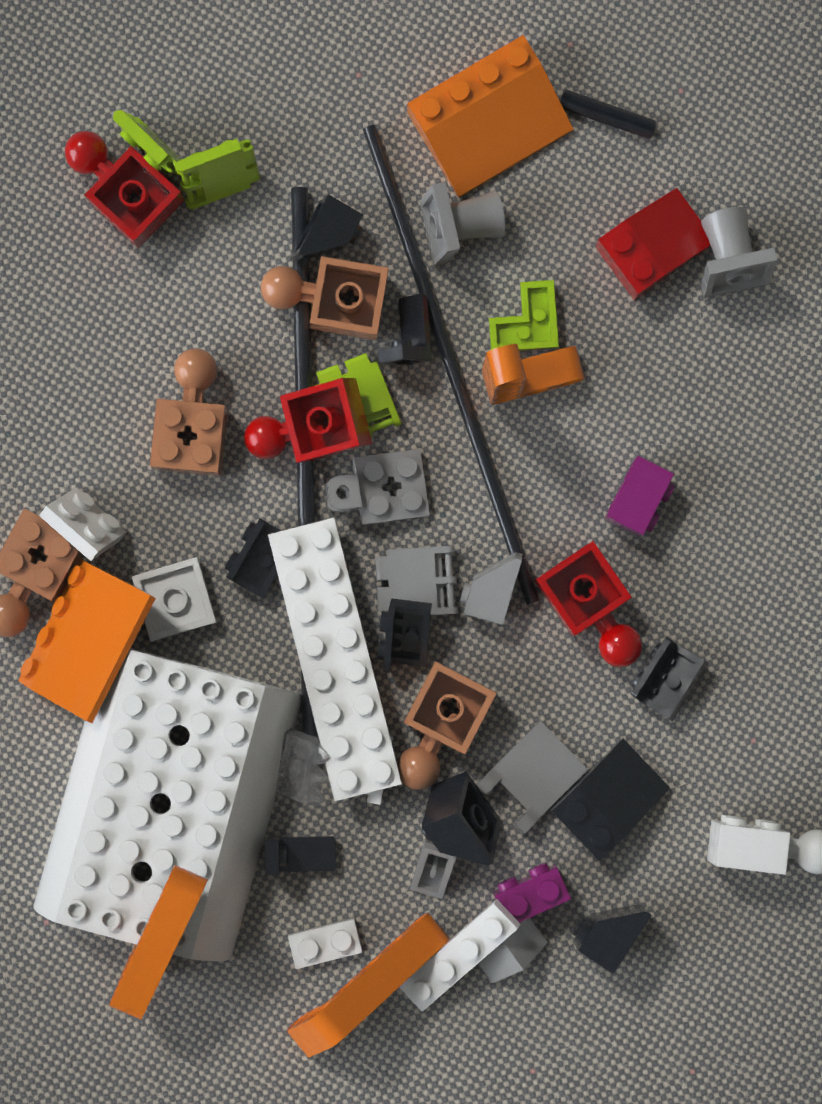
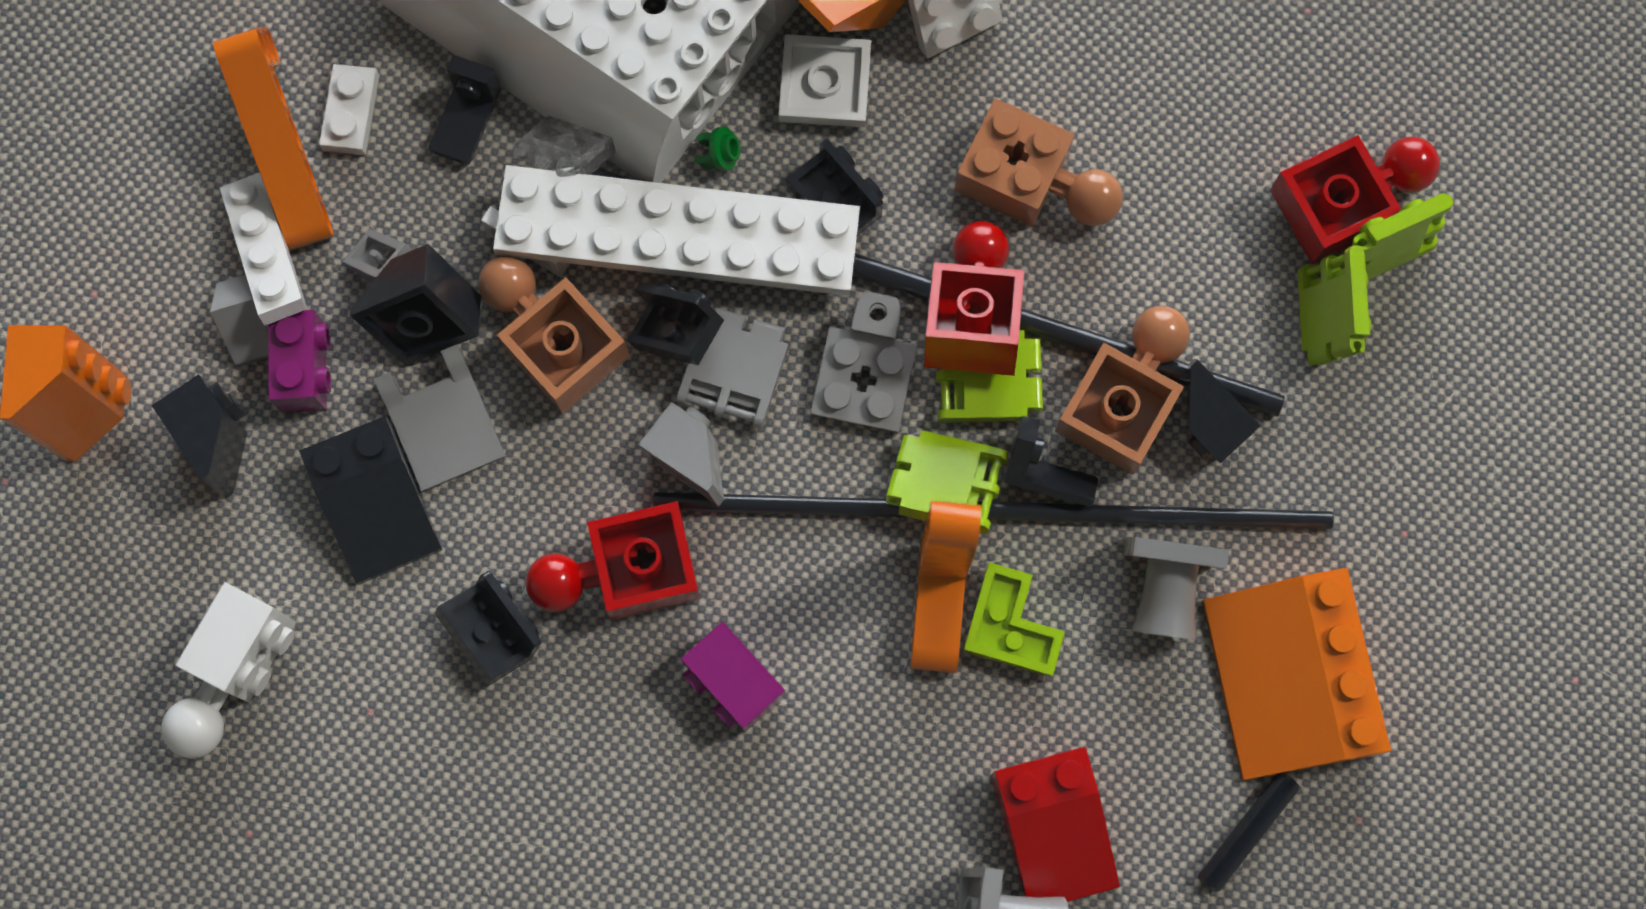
camera: 110 degrees right, 10 degrees down
none -> orange slope [0,325,131,462]
none -> green plate [695,126,741,171]
none -> lime plate [886,430,1009,534]

